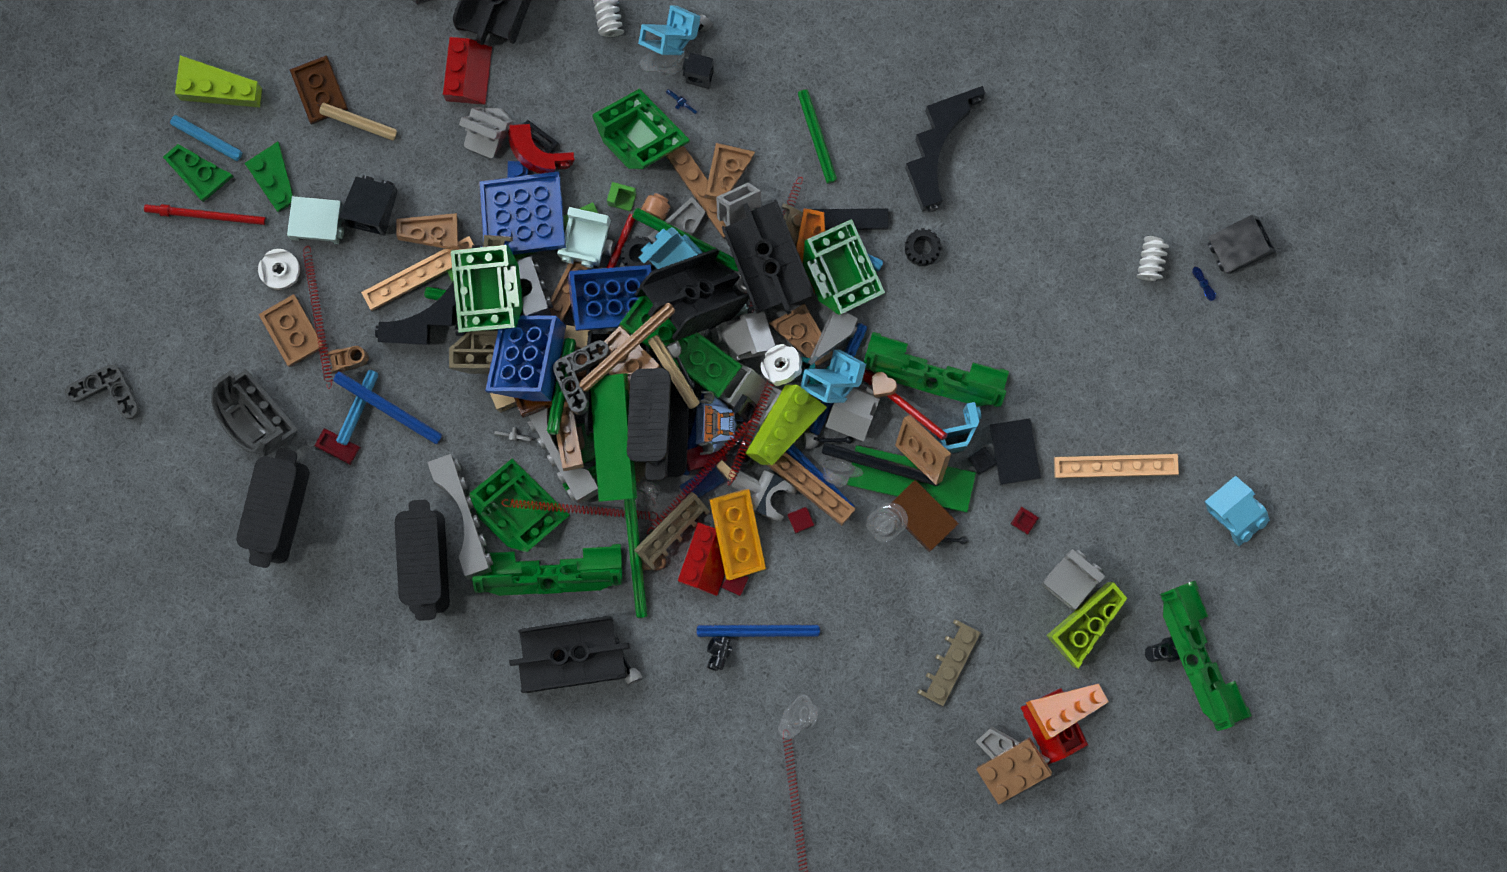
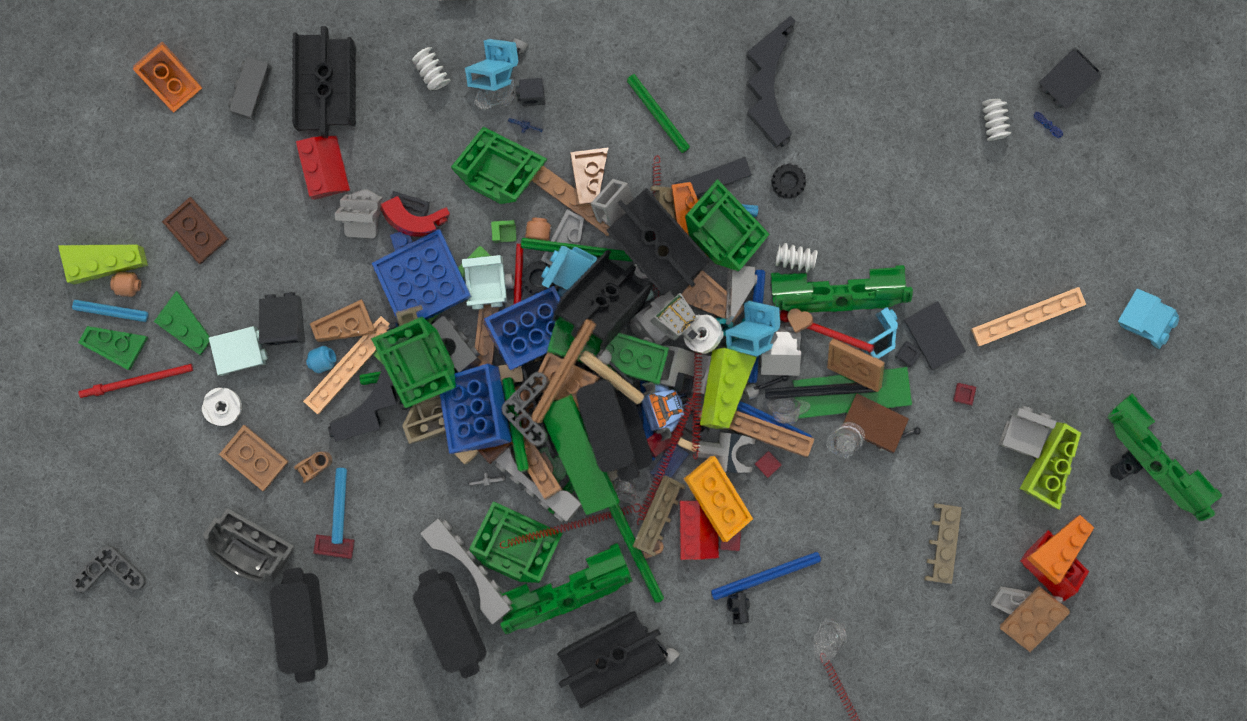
camera: 15 degrees left, 5 degrees up
red piece [303,246,333,389] -> none
tan axle [319,103,397,140] -> none
blue axle [333,372,442,444] -> none
none -> nougat head [110,271,141,297]
none -> dark azure head [306,346,336,373]
none -> light grey torso [650,293,698,342]
none -> white piece [775,243,818,273]

